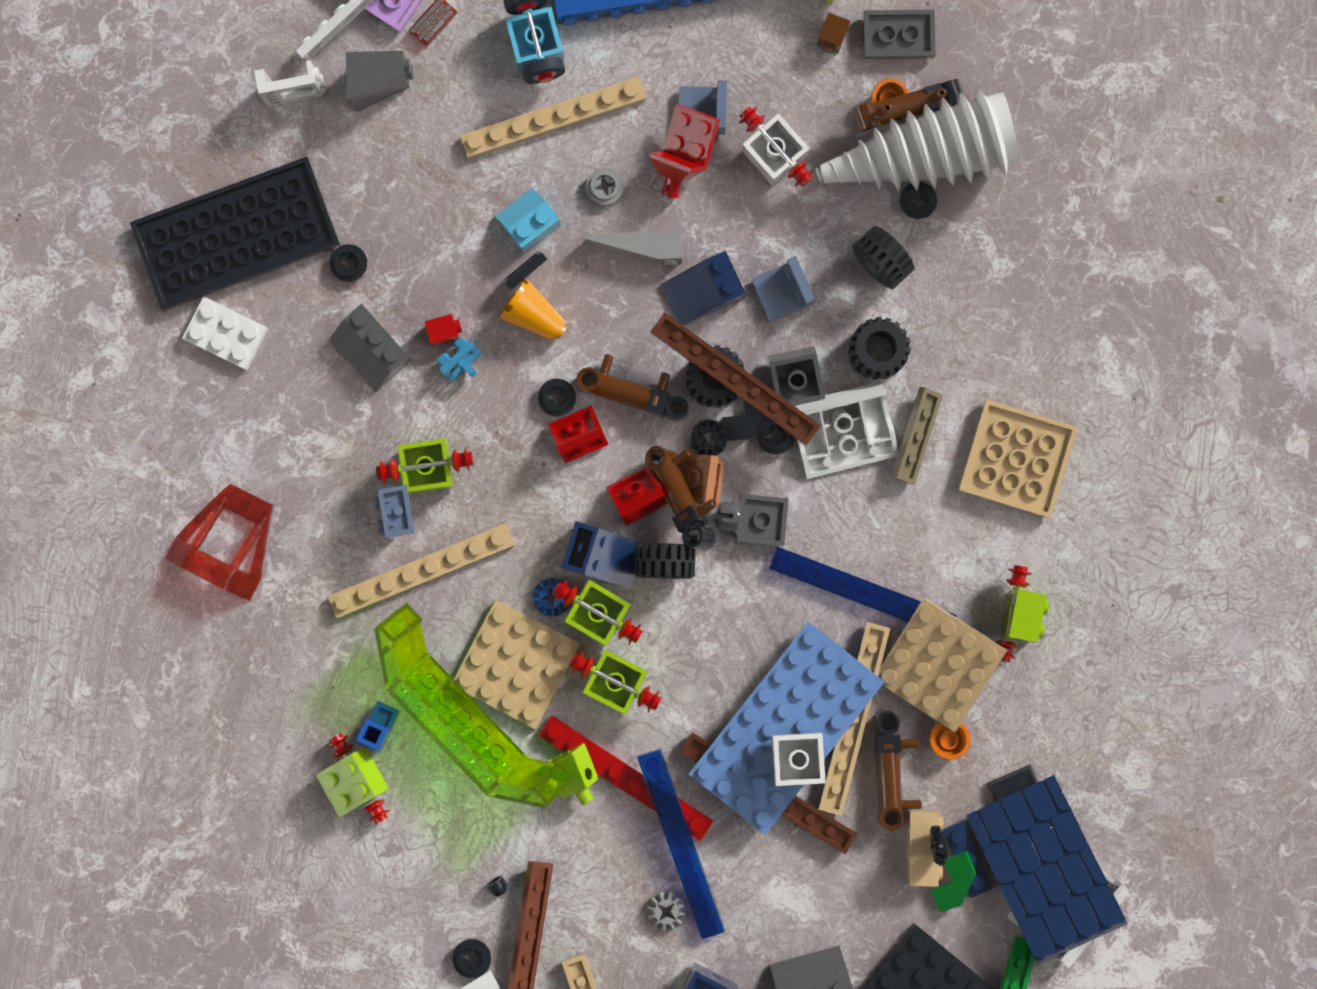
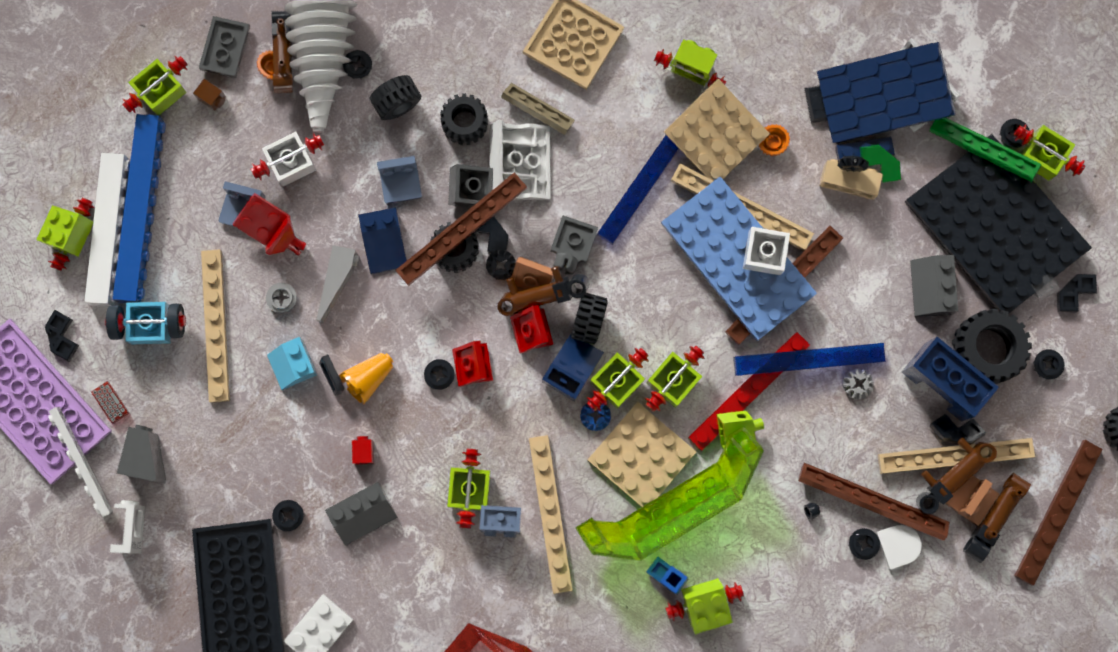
camera: 85 degrees left, 5 degrees down
dark azure hips [437,337,482,383] -> none
reddish brown piece [576,354,689,422] -> none
black gear [757,419,795,455] -> none
reddish brown piece [873,710,922,831] -> none

